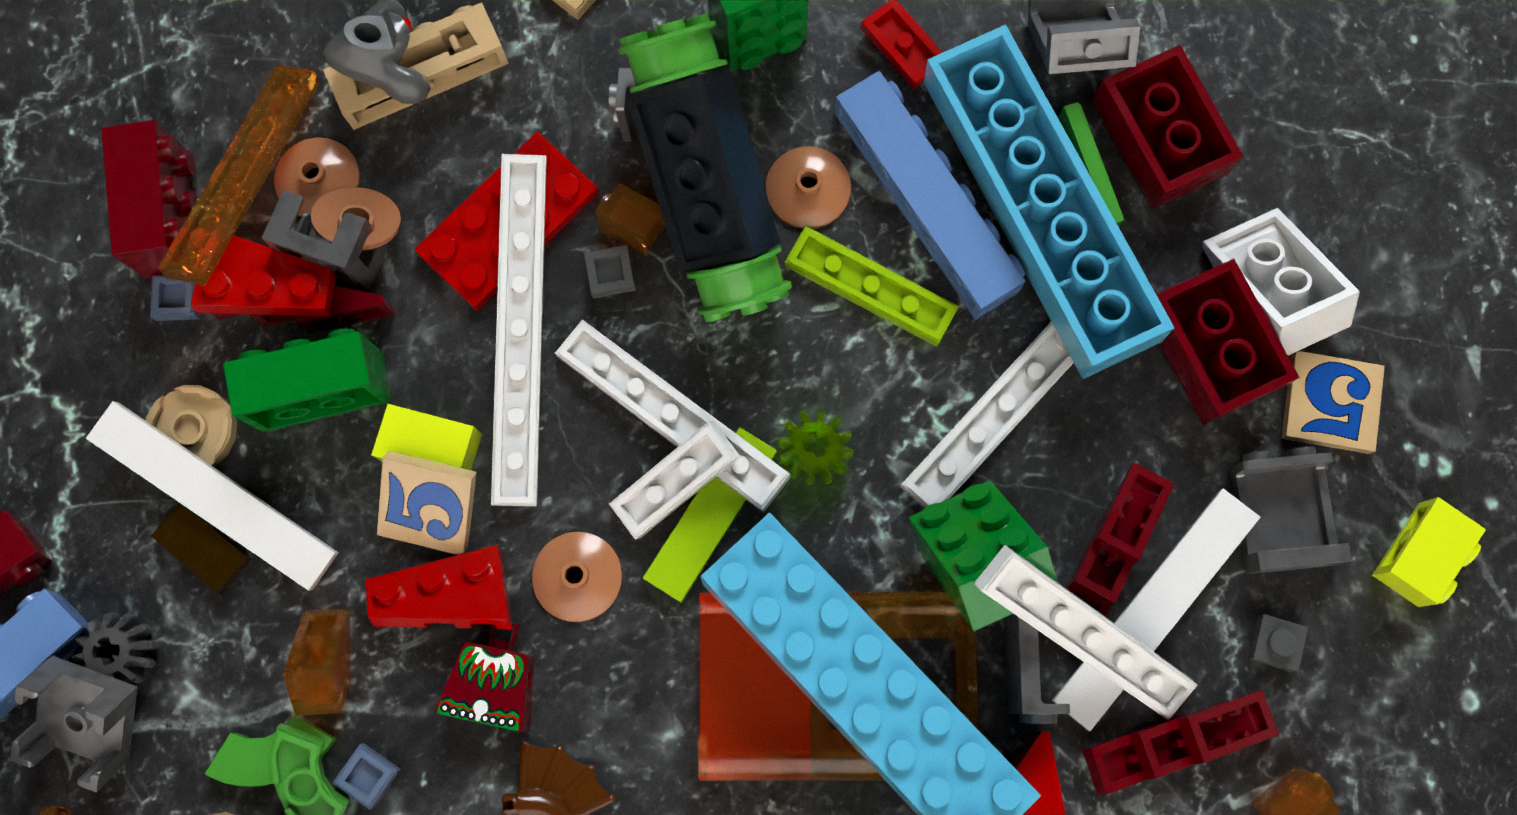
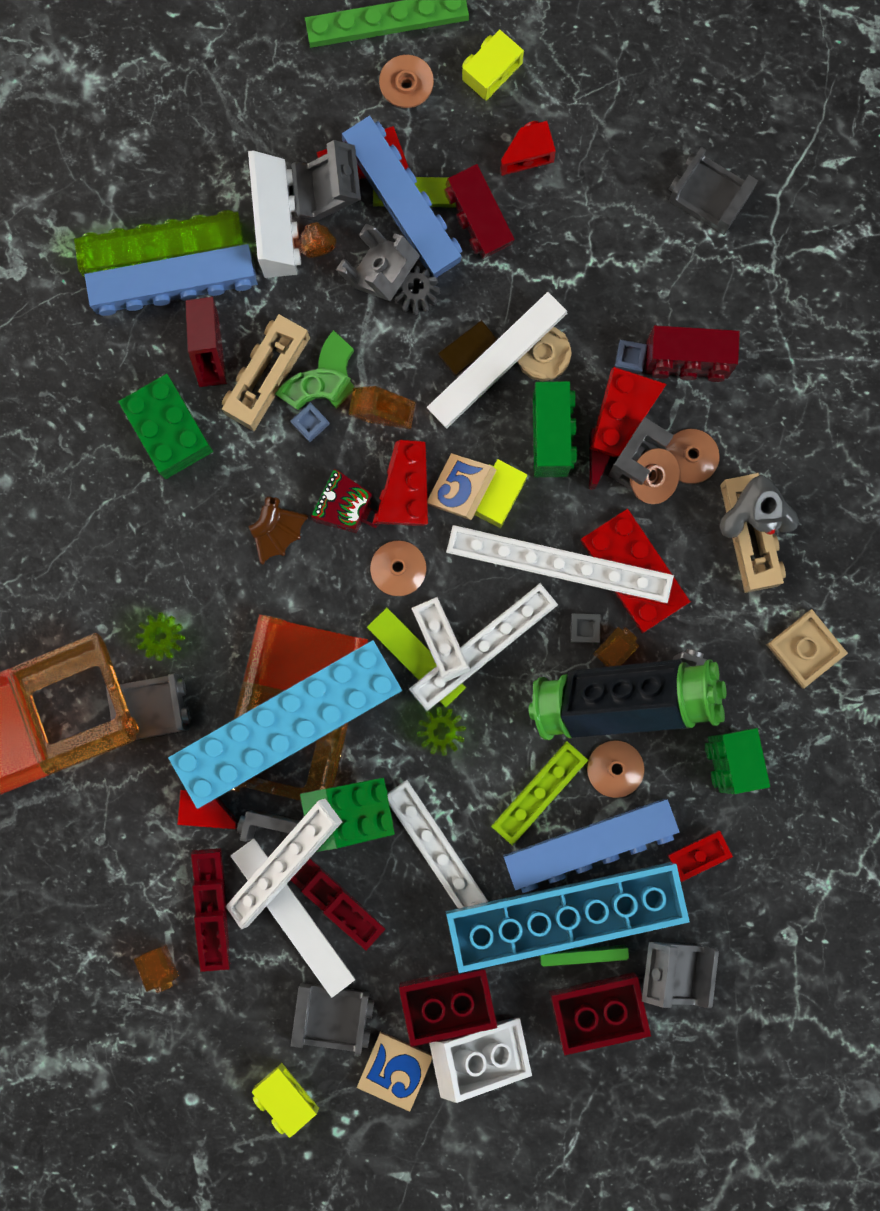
camera: 105 degrees right, 5 degrees up
clear orange plate [158,65,320,285] -> none
dark grey plate [1248,614,1309,672] -> none

